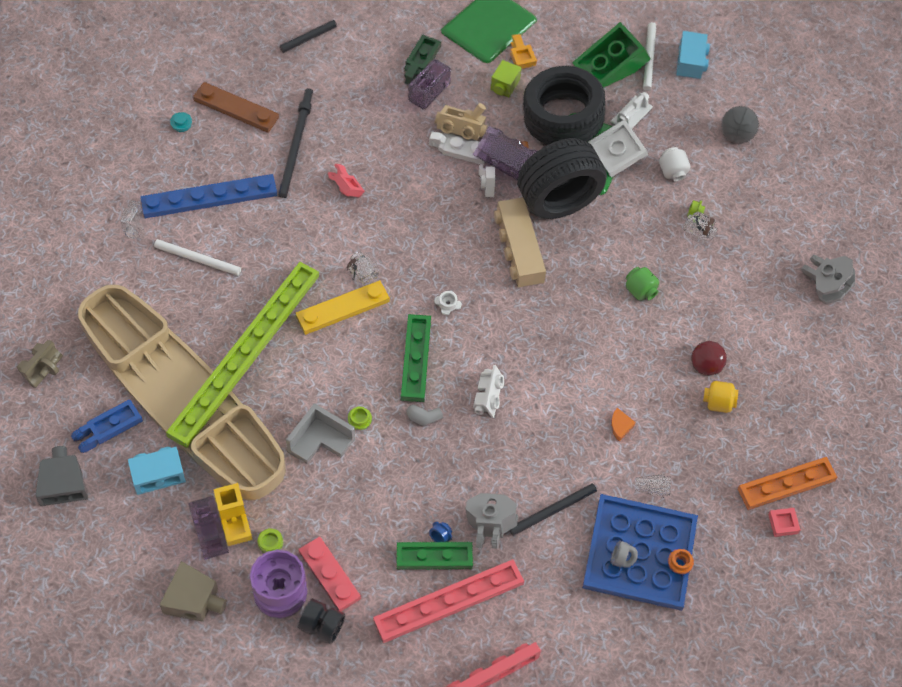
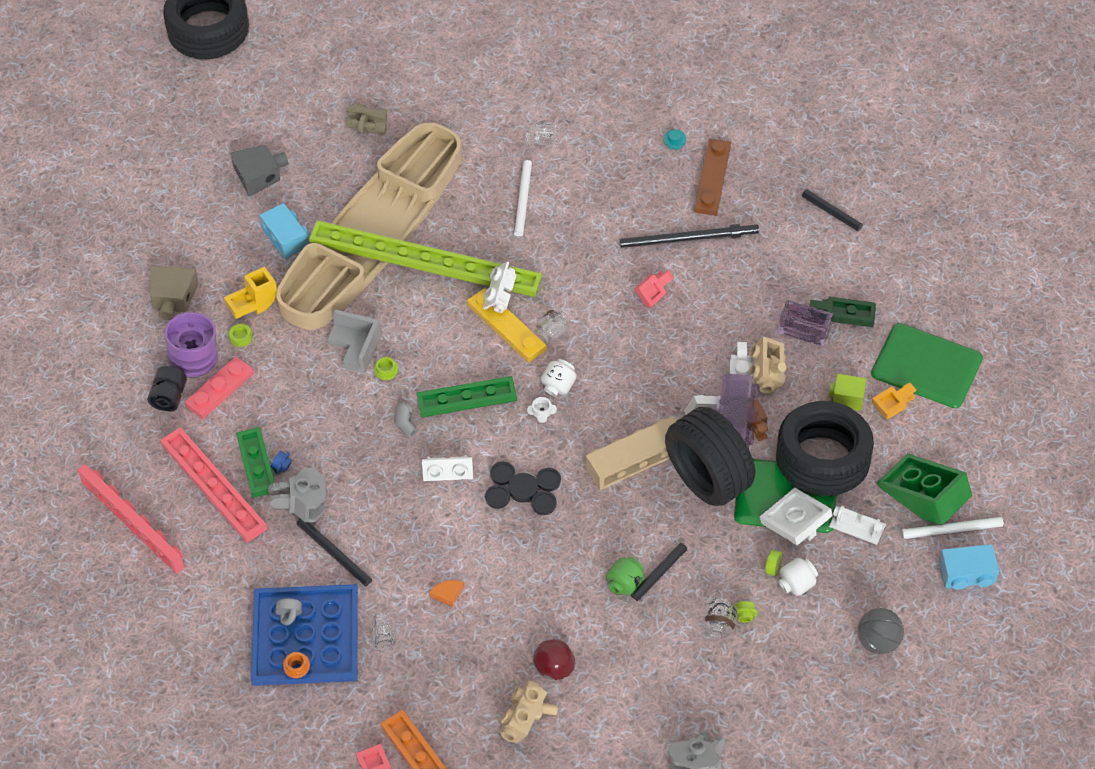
camera: 80 degrees right, 5 degrees down
blue hinge [71,400,143,453] -> none
blue plate [140,174,277,219] -> none
clear purple brick [188,496,229,560] -> none
yellow head [703,381,739,413] -> none
none -> white hinge [483,262,516,313]
none -> black piece [485,461,561,515]
none -> tan brick [499,680,558,744]
none -> white head [541,359,576,397]
none -> black bar [631,543,687,601]
none -> lime tile [765,550,783,576]

